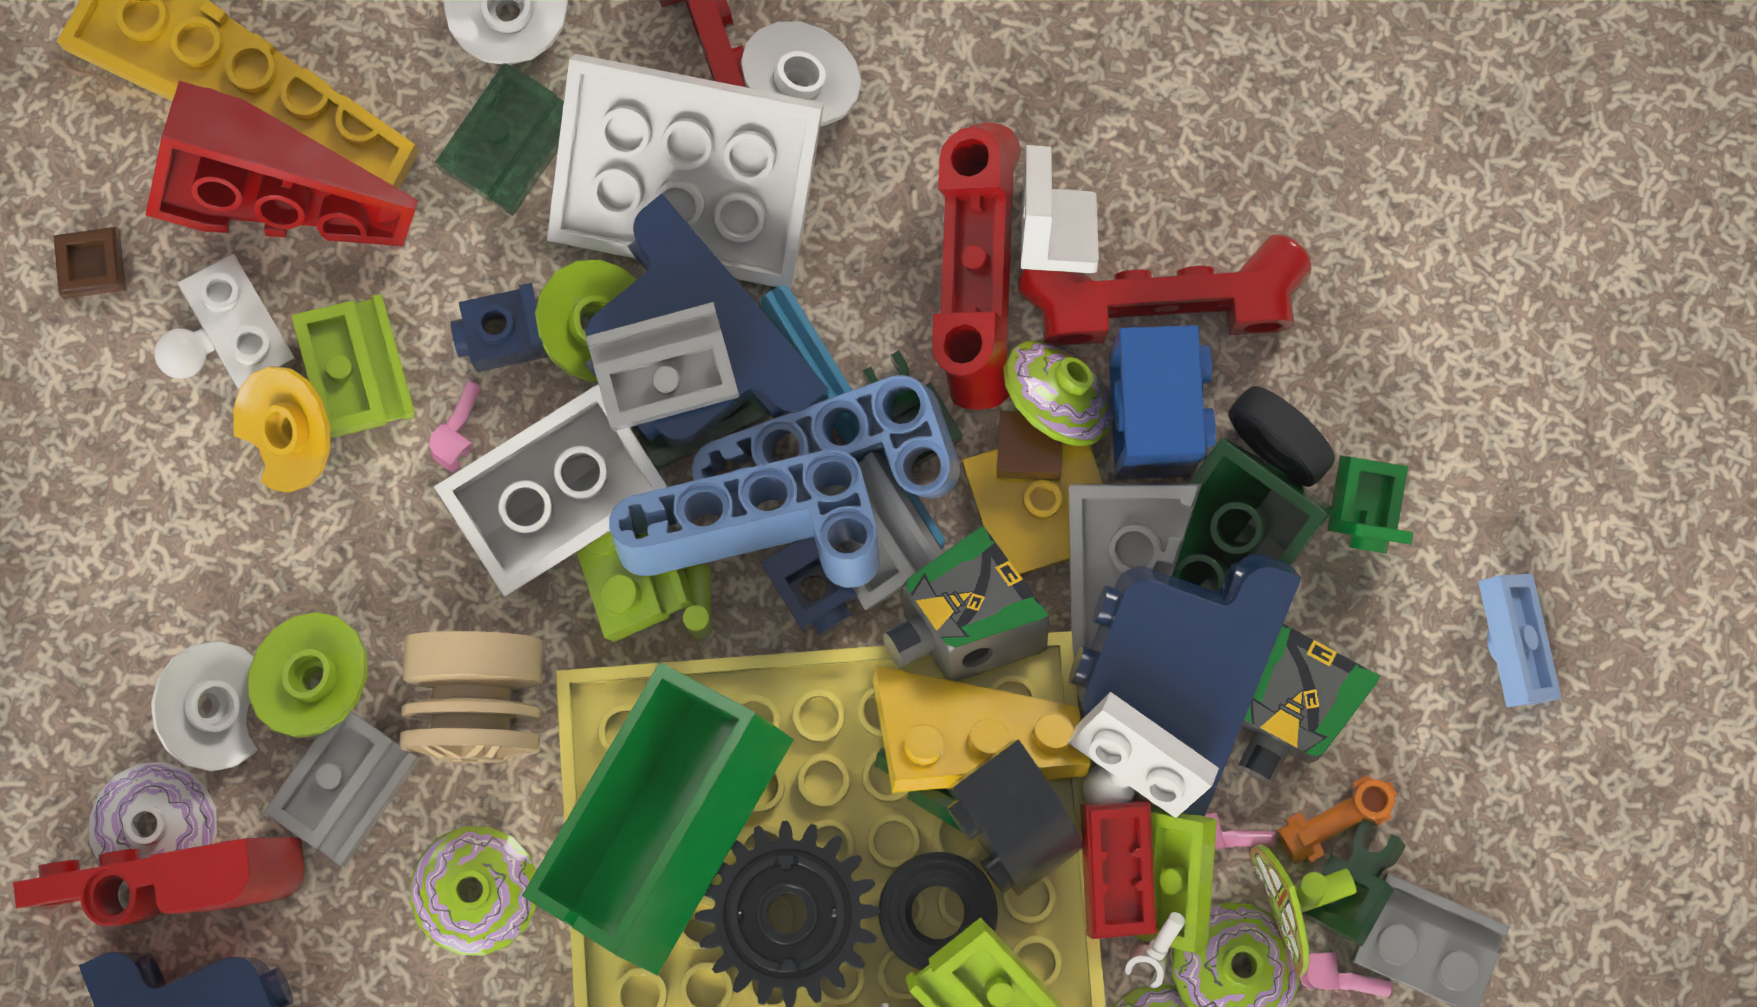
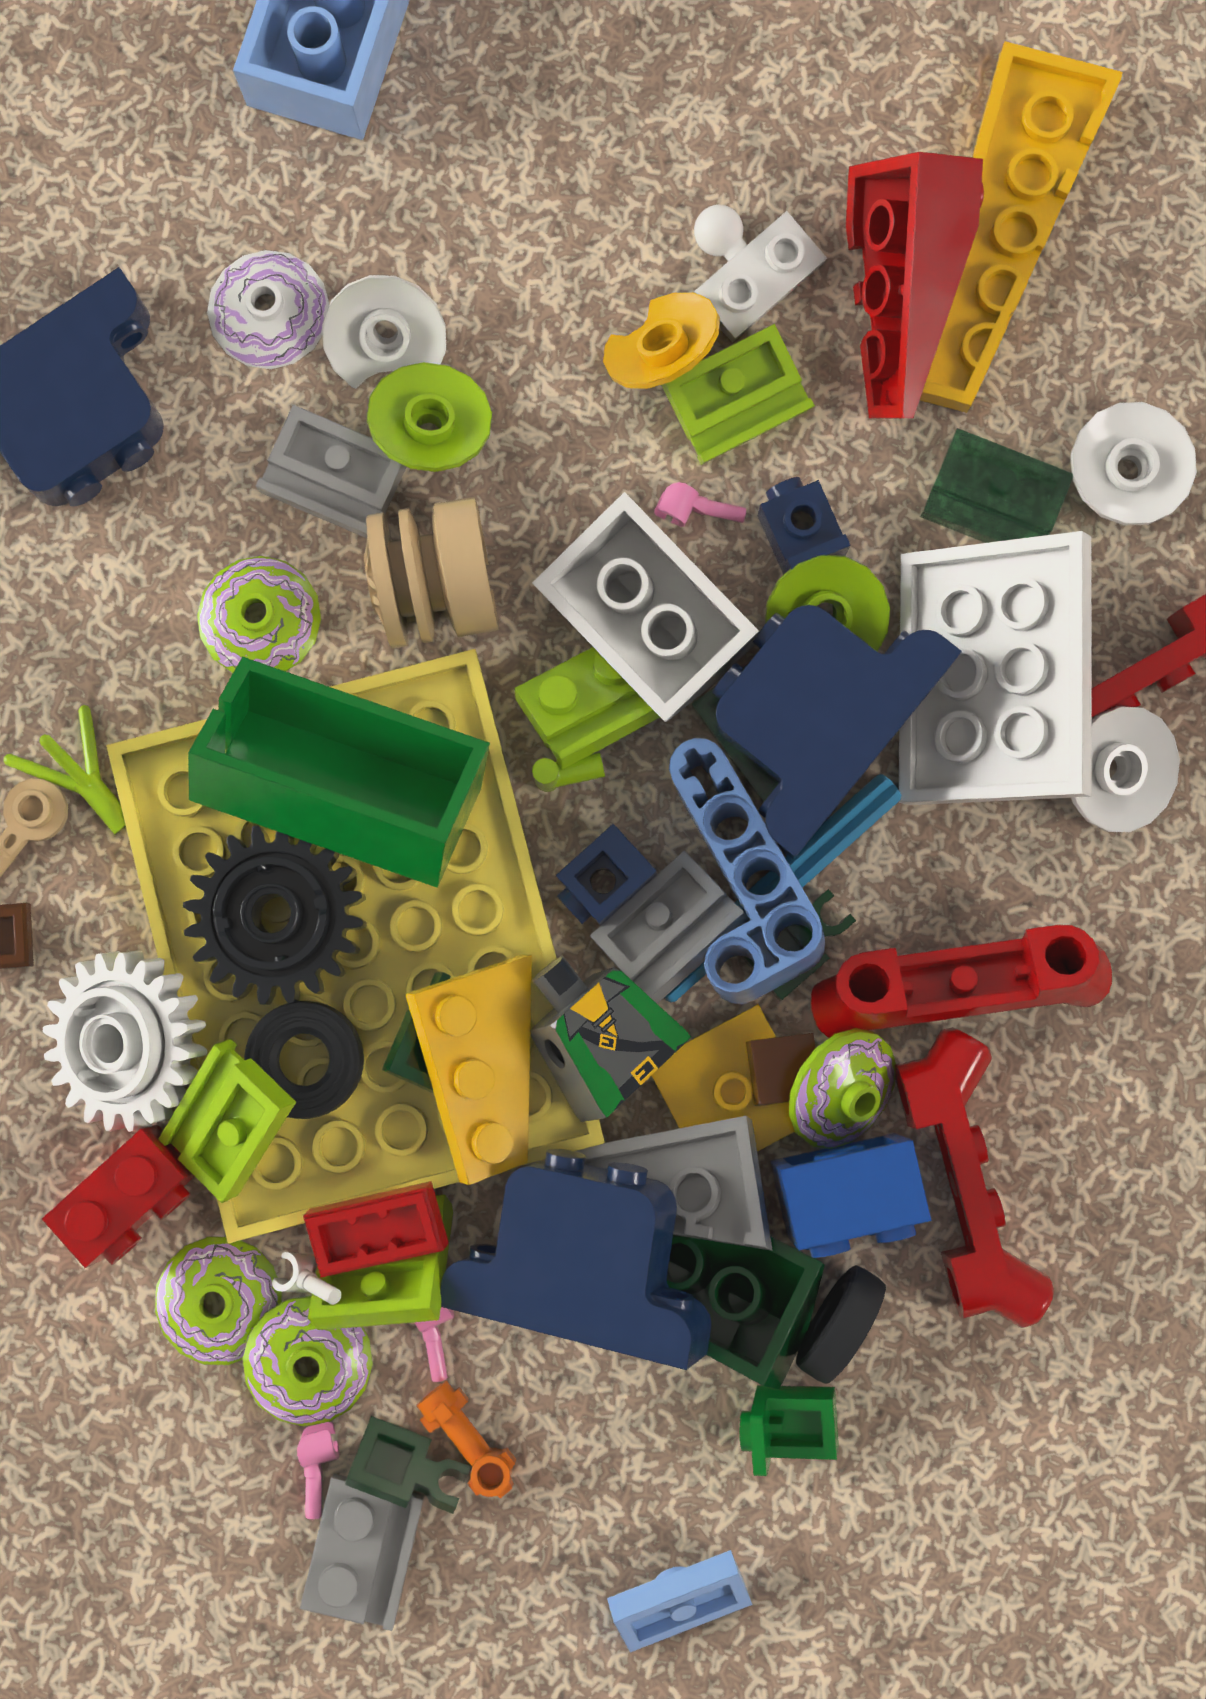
camera: 85 degrees right, 5 degrees up
red plate [13,837,305,926] -> none
reddish brown tile [53,227,126,299] -> none
light grey plate [586,302,739,432] -> none
medium blue beam [609,449,880,588] -> none
black brick [946,739,1083,896] -> none
white panel [1021,145,1099,273] -> none
white plate [1068,692,1219,818] -> none
torso [1238,624,1380,784] -> none
lime shield [1249,844,1356,977] -> none

